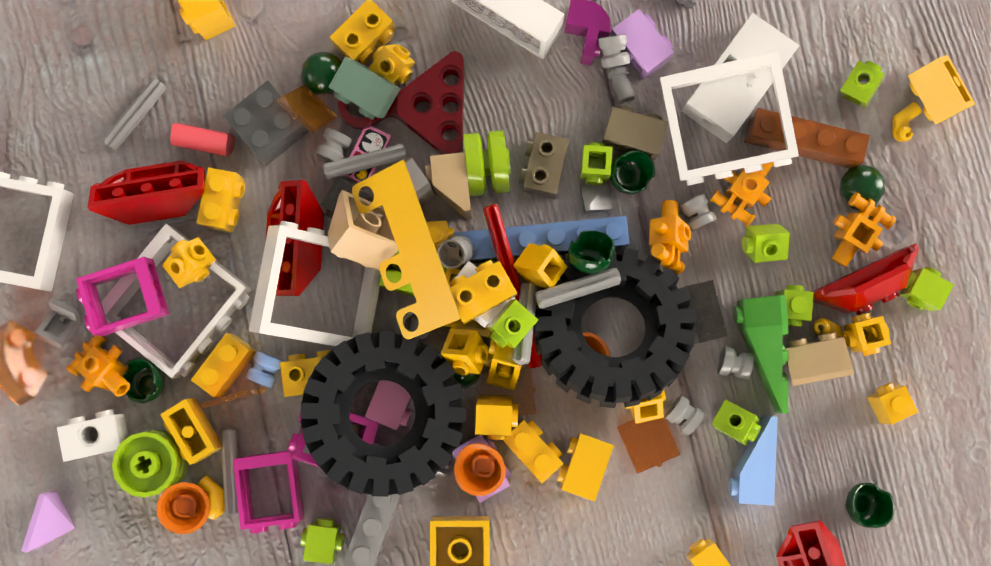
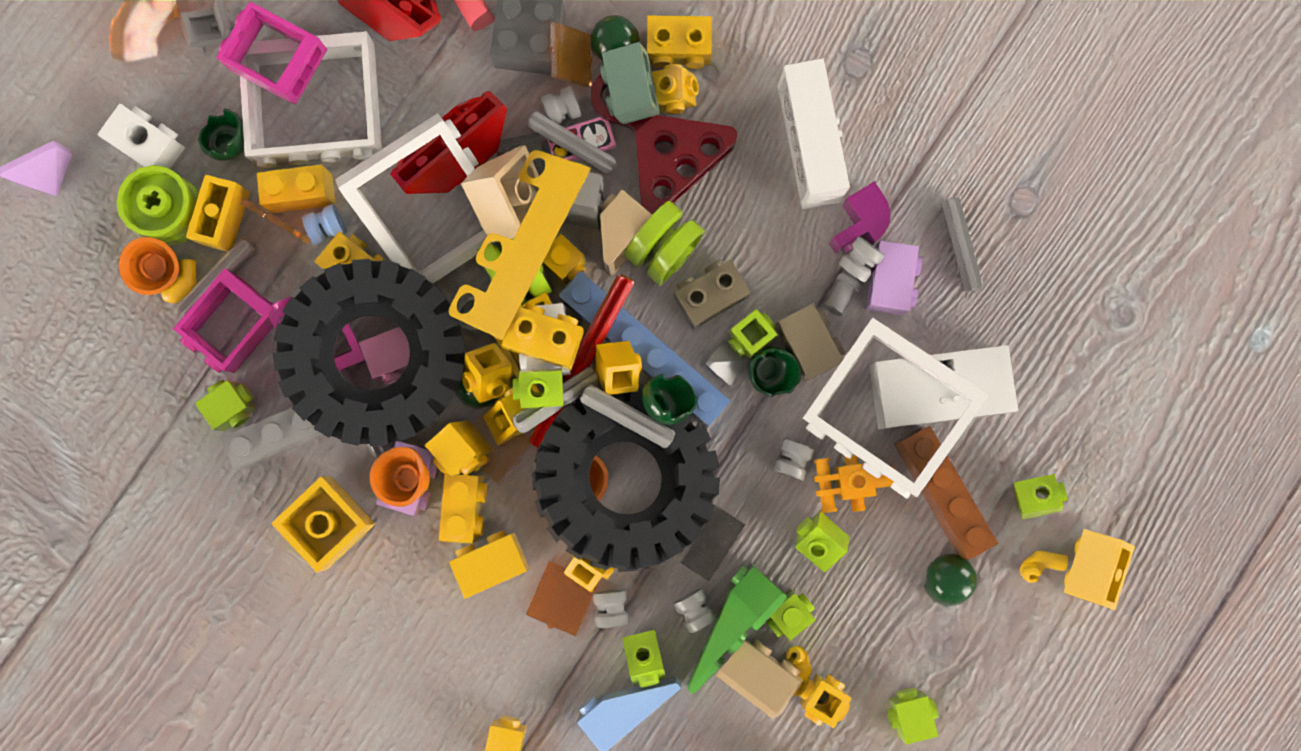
camera: 45 degrees right, 0 degrees up
light orange piece [66,335,130,397] -> none
yellow brick [162,237,216,288] -> none
yellow brick [196,167,245,233] -> none
light grey wheel [437,235,474,269] -> none
light orange piece [649,200,691,275] -> none
red wedge [812,244,919,315] -> none
light orange piece [831,192,896,268] -> none

